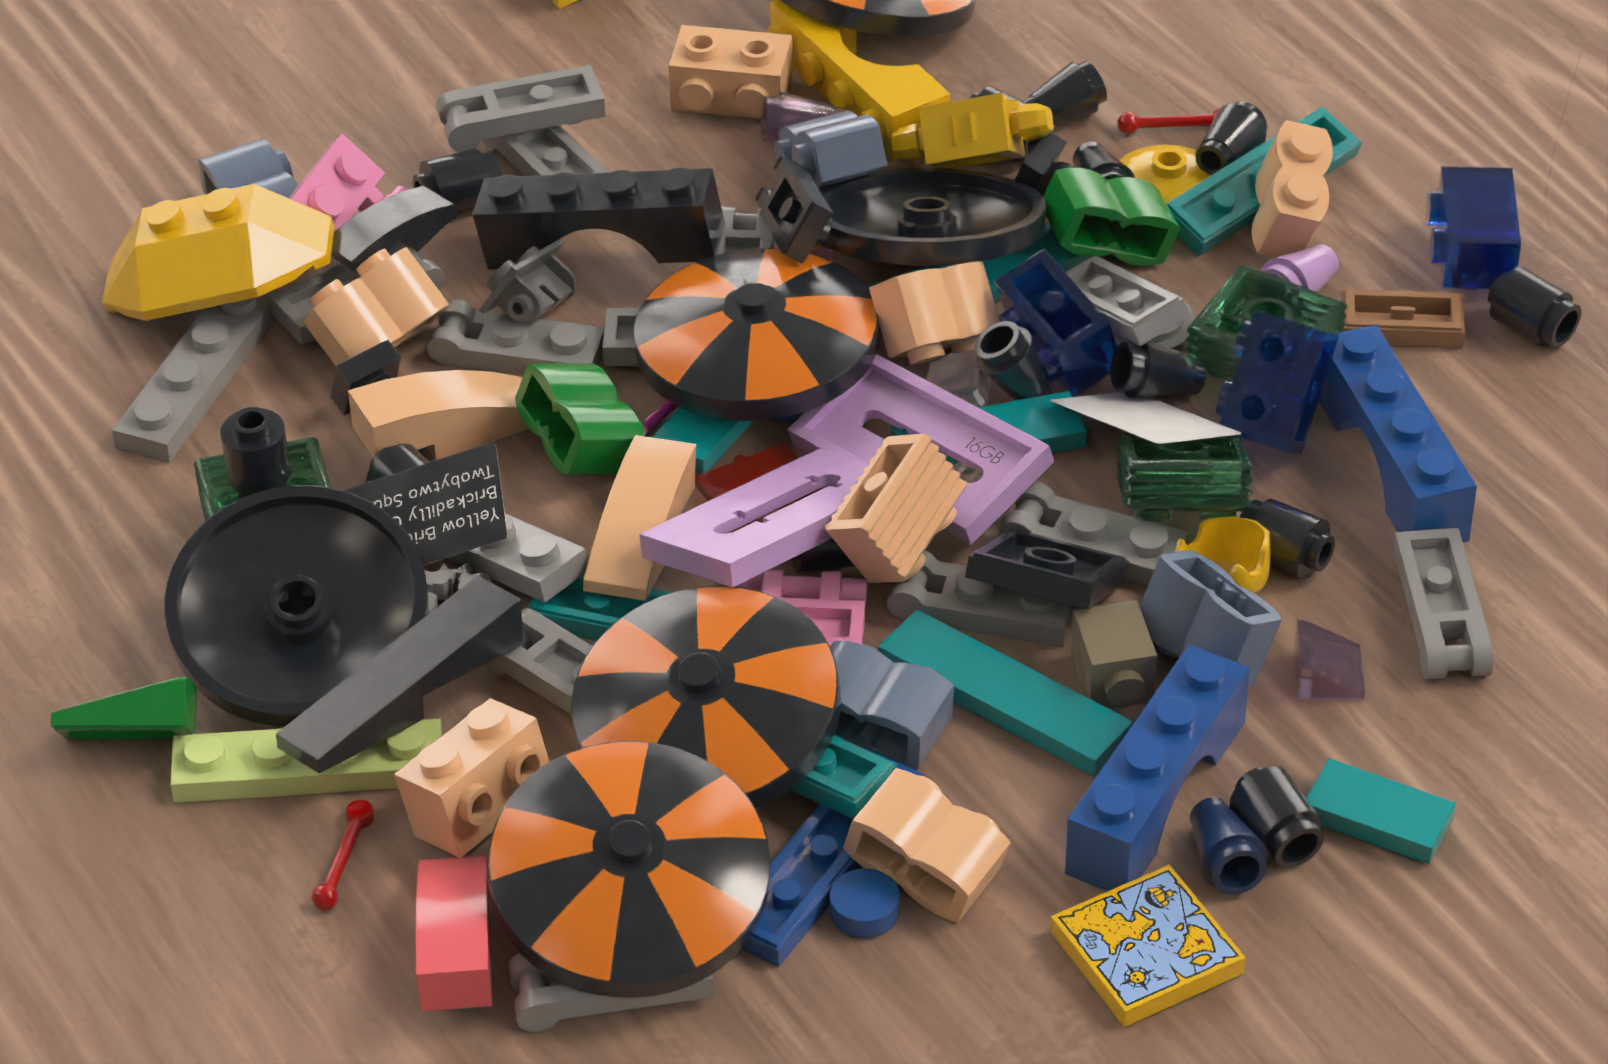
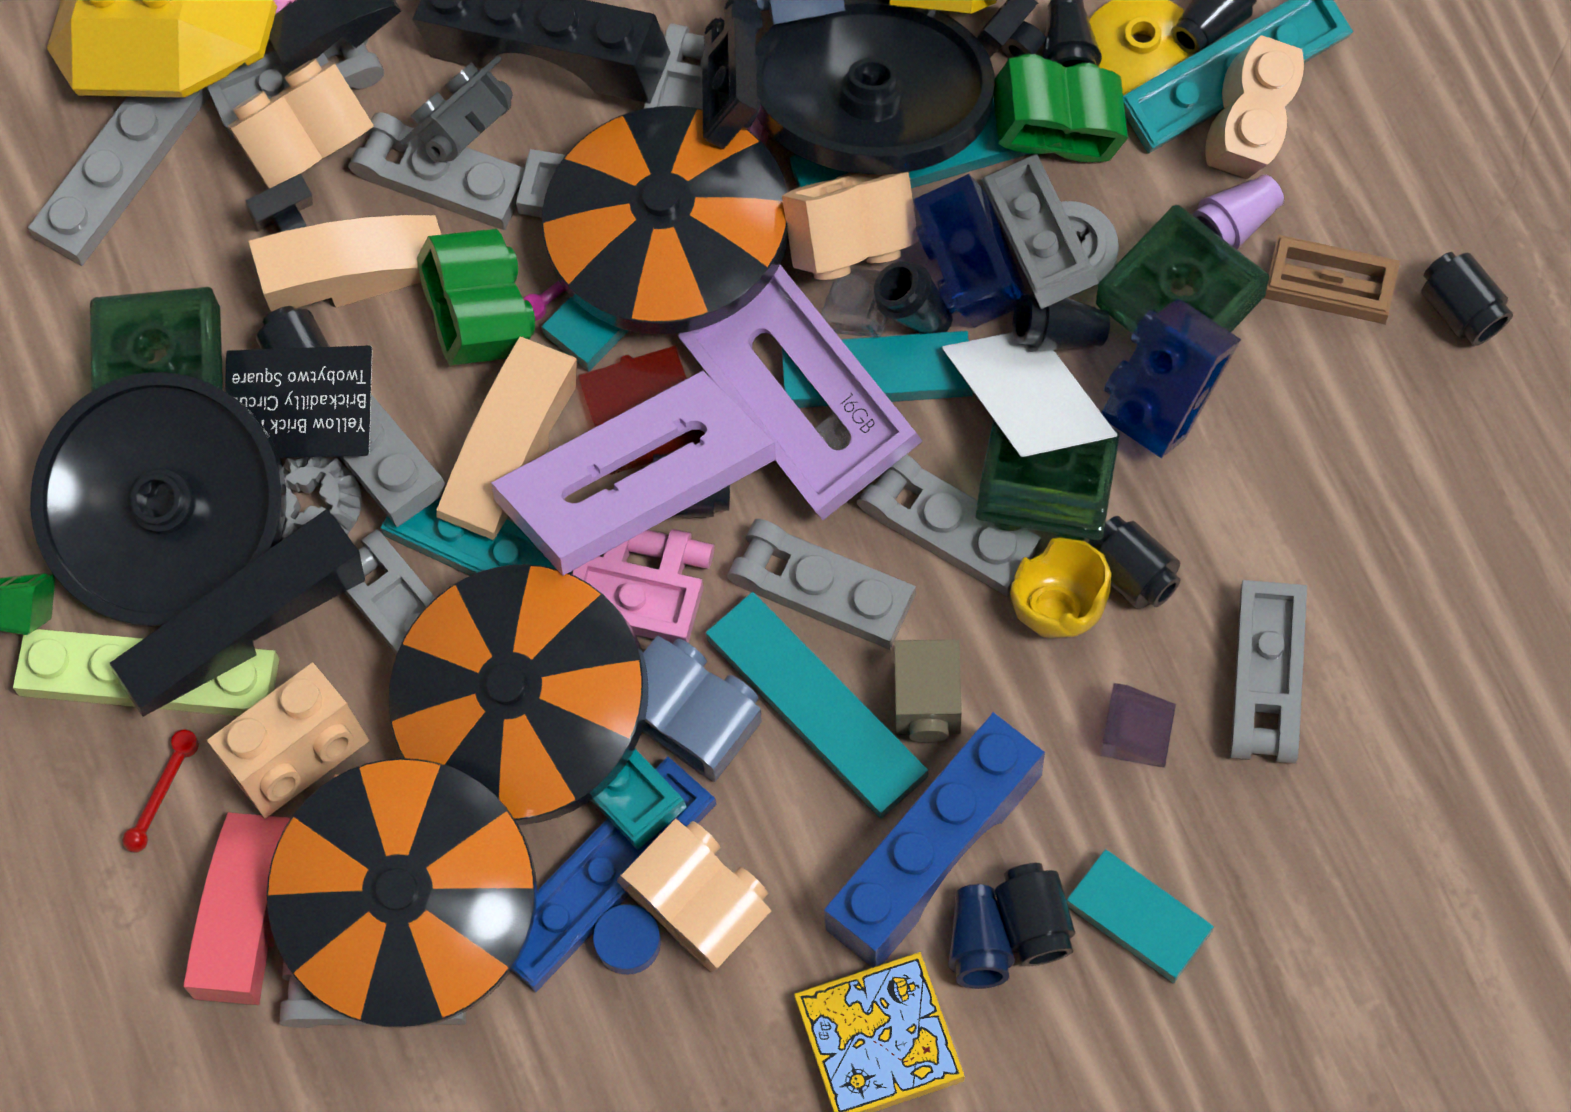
camera: 15 degrees right, 25 degrees up
black brick [220,407,291,498] -> none
light nougat brick [825,434,967,583] -> none
black tile [965,528,1129,610] -> none
sand blue brick [1140,550,1282,687] -> none
blue arch [1314,325,1477,542] -> none
clear blue brick [1426,166,1521,290] -> none

